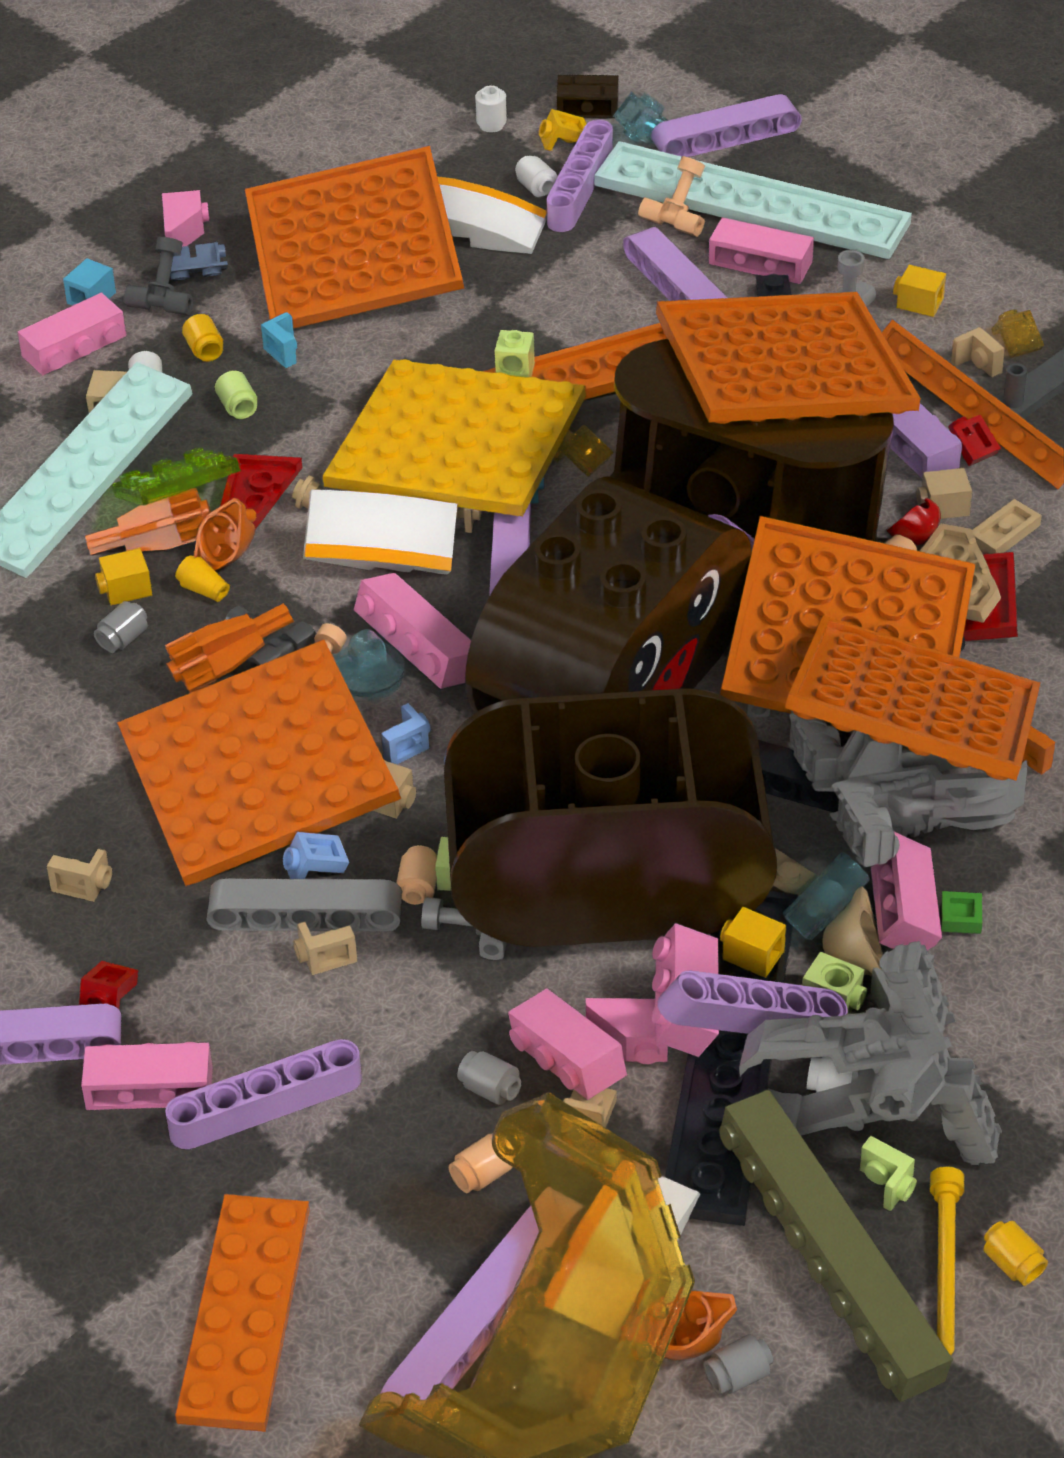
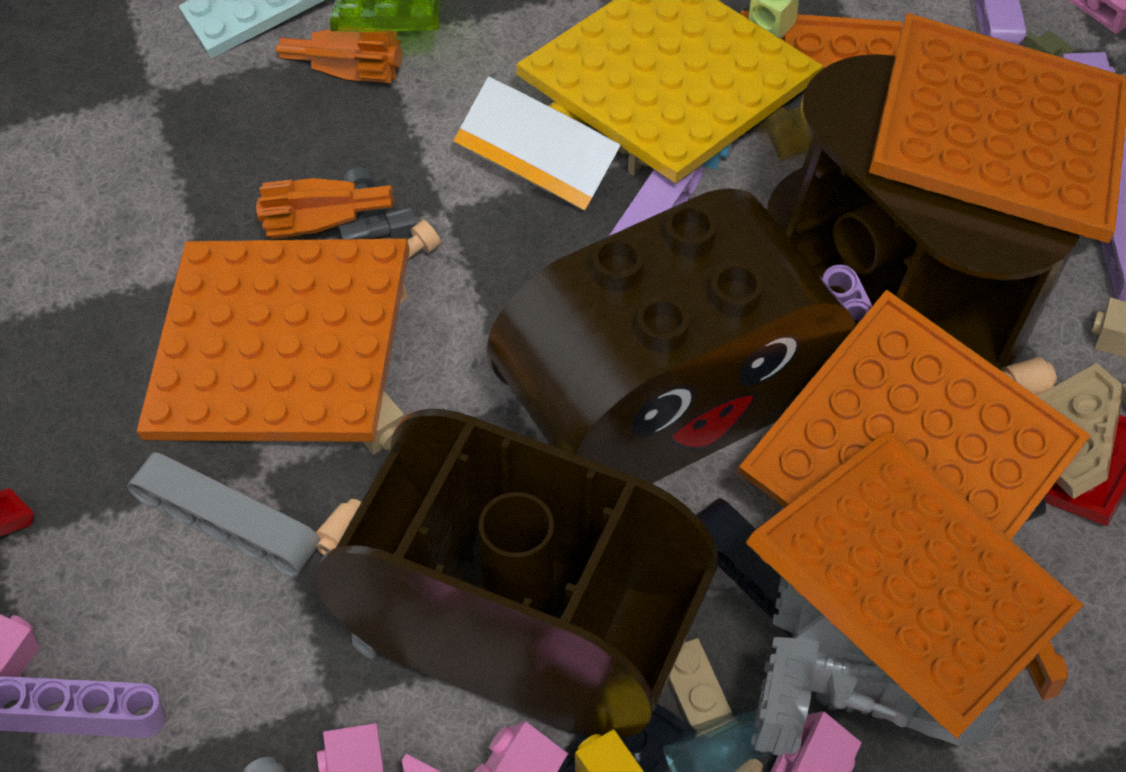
camera: 25 degrees right, 10 degrees up
tan bracket [47,849,112,902] -> none
light grey brick [94,601,148,653] -> none
yellow brick [95,548,153,605] -> none
yellow cone [175,555,230,602] -> none
orange hat [194,498,256,571] -> none
red wing [220,454,303,530] -> none
light blue bracket [283,832,349,879] -> none
tan plate [292,475,321,509] -> none
tan bracket [293,922,357,975] -> none
clear light blue tile [334,629,405,701] -> none
bright pink brick [354,573,471,689] -> none
light blue bracket [381,703,431,764] -> none
black plate [756,274,792,297] -> none
red hair [886,498,941,546] -> none

